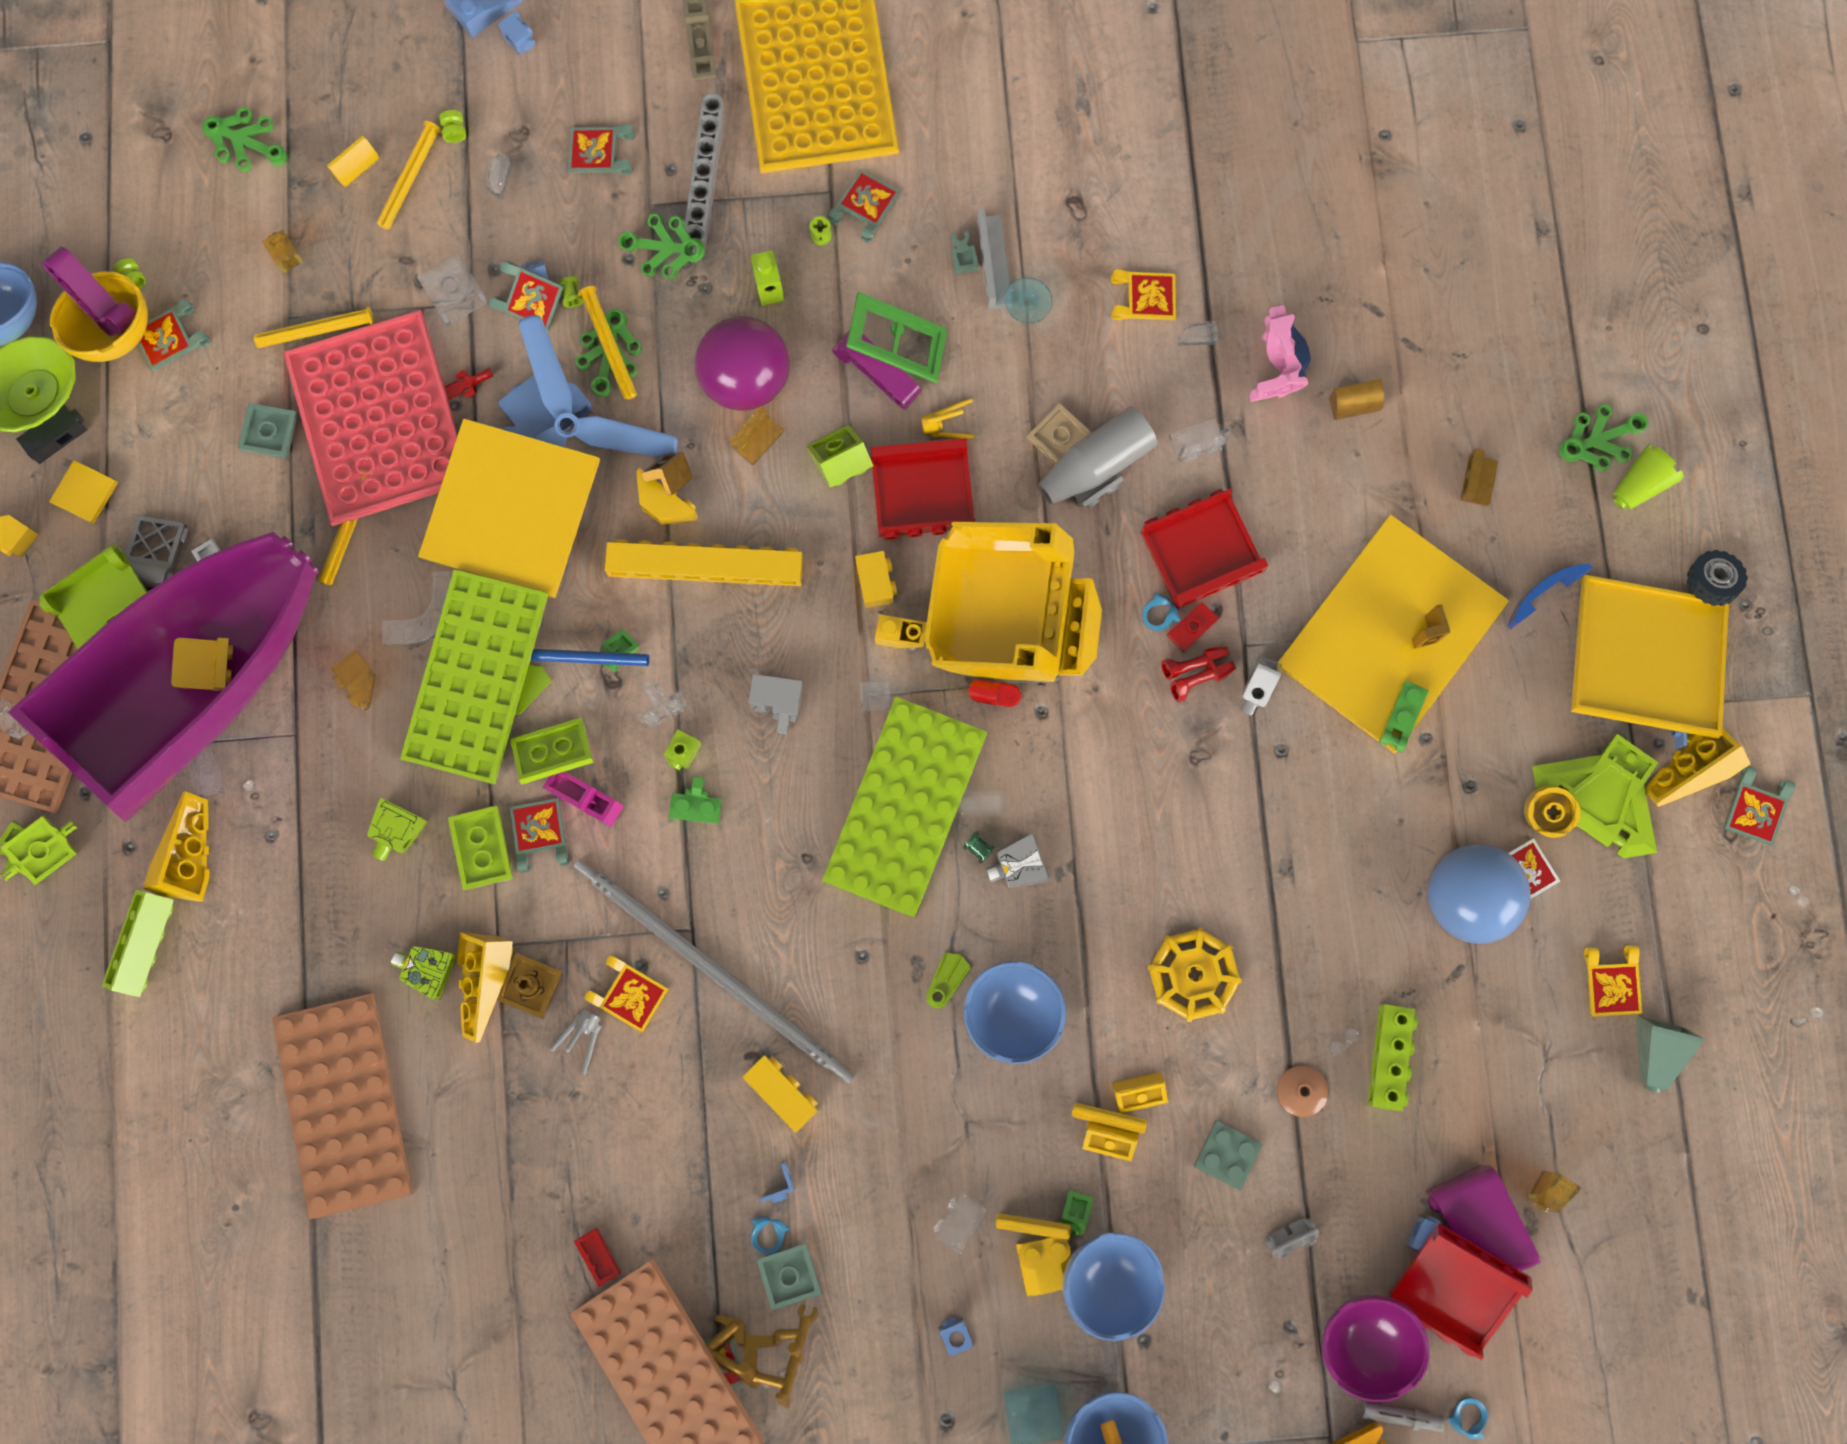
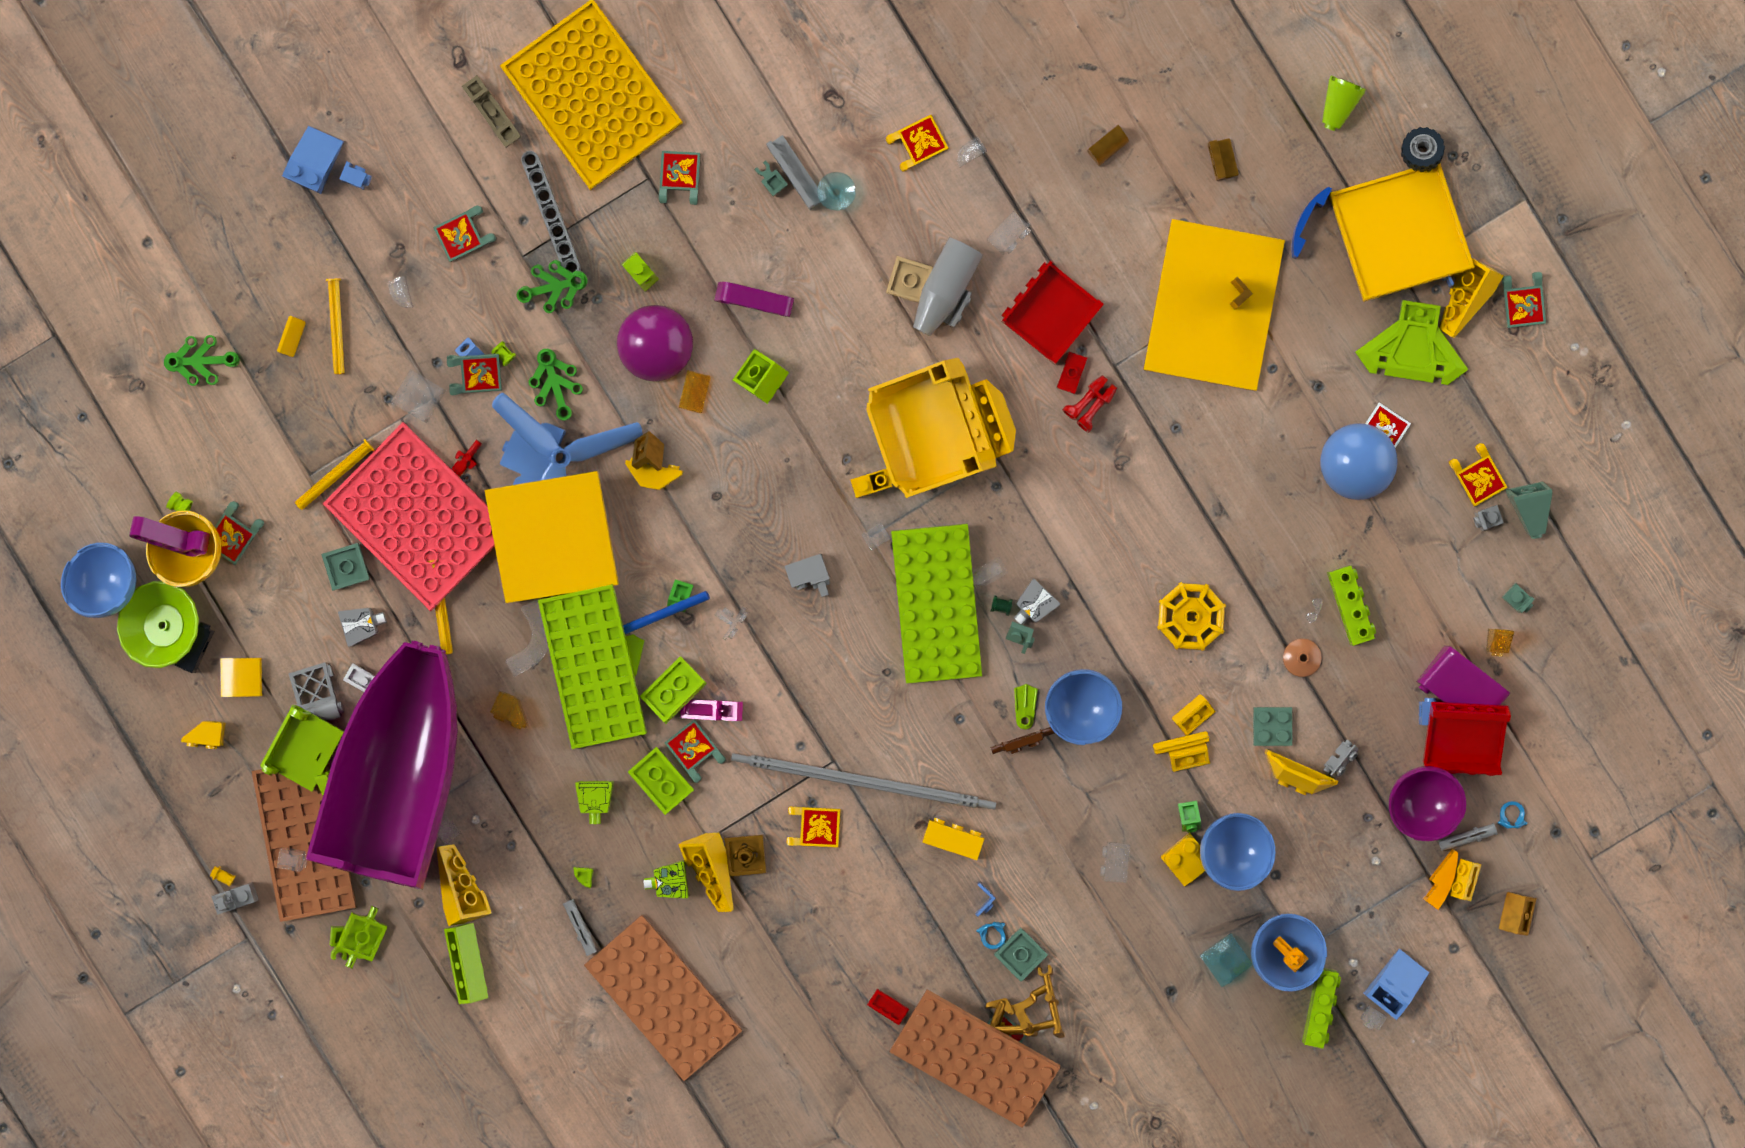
camera: 25 degrees left, 10 degrees up
yellow bracket [171,638,233,691] -> none
clear yellow brick [262,230,304,273] -> none
lime wheel [439,110,466,143] -> none
light grey plant [550,1009,602,1076] -> none
yellow axle [578,286,637,400] -> none
yellow brick [605,539,803,586] -> none
lime brick [663,729,702,771] -> none
bright green hinge [669,776,722,824] -> none
lime bush [809,216,832,246] -> none
bright green door [846,292,947,383] -> none
yellow brick [855,551,897,608] -> none
red panel [870,438,975,540] -> none
yellow plant [921,398,974,439] -> none
medium blue bracket [939,1316,973,1356] -> none
red arm [969,679,1022,707] -> none
yellow axle [996,1213,1072,1240] -> none
dark azure piece [1142,593,1180,631] -> none
torso [1241,655,1282,716] -> none
bright pink hips [1249,305,1311,402] -> none
bright green plate [1379,681,1429,753] -> none
yellow brick [1524,786,1580,838] -> none
bright green plant [1559,404,1649,472] -> none
none -> light grey torso [338,608,387,647]
none -> light grey pin [563,899,598,956]
none -> lime tile [573,867,593,888]
none -> reddish brown plate [990,727,1055,754]
none -> sand green bracket [1006,621,1035,654]
none -> yellow wedge [1265,749,1338,796]
none -> light grey bracket [1473,505,1504,531]
none -> sand green bracket [1502,583,1535,613]

